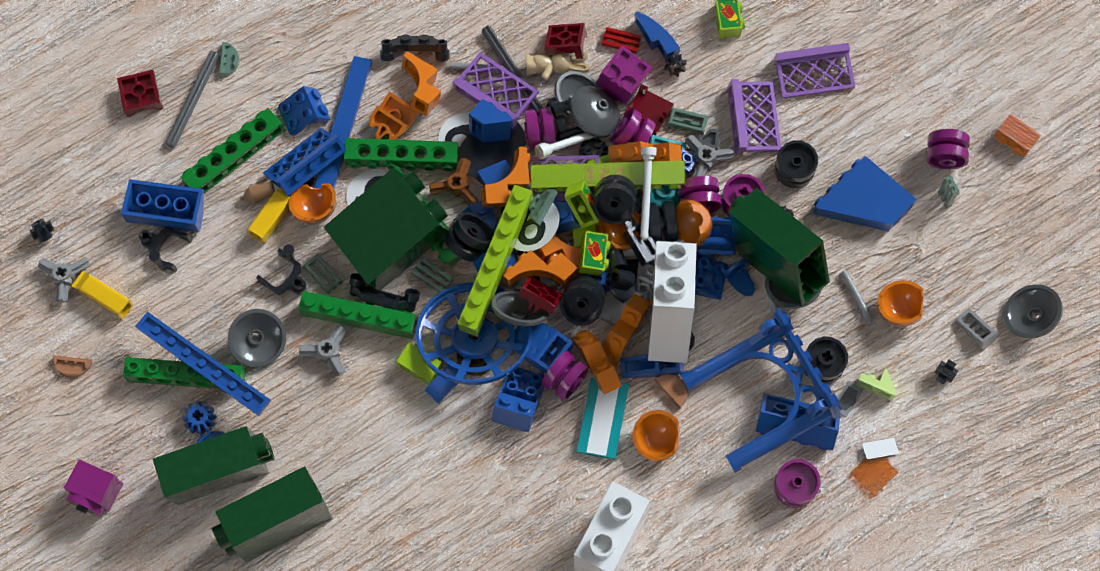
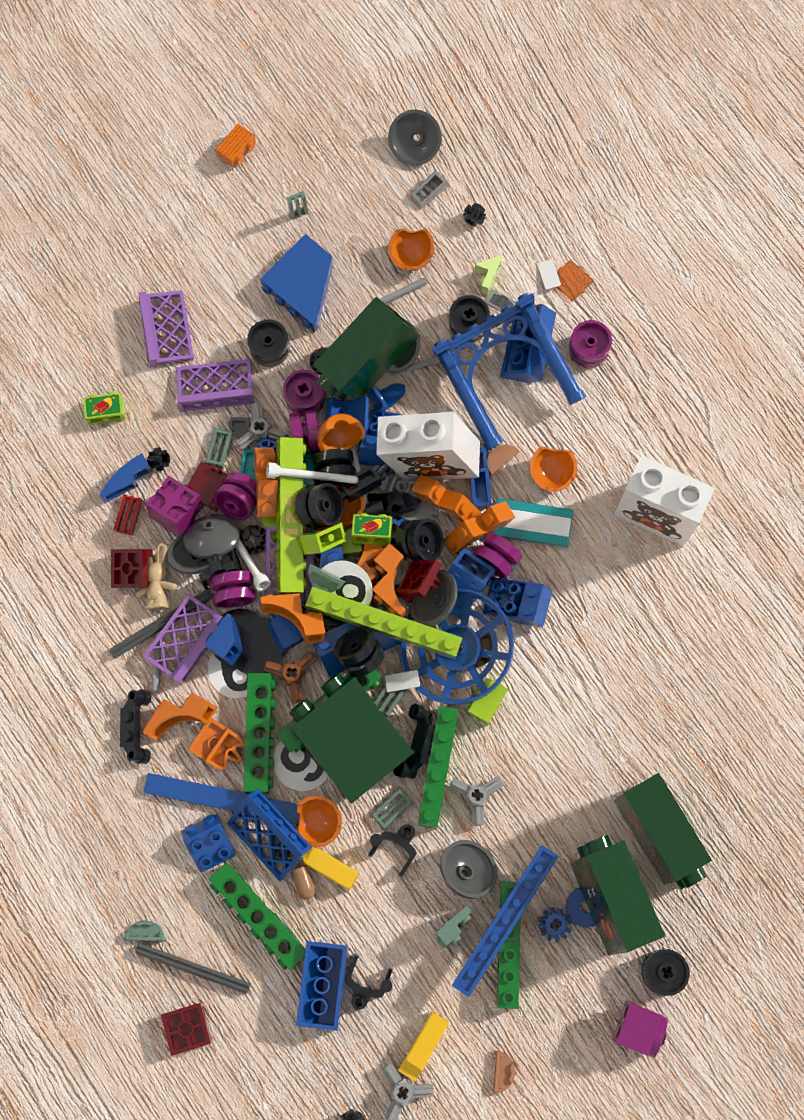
camera: 90 degrees left, 5 degrees up
blue slope [425,361,467,403] -> none
magenta wheel [926,129,970,169] -> none
none -> white sticker [385,670,420,692]
none -> sand green plate [436,905,472,948]
none -> black wheel [641,949,690,996]

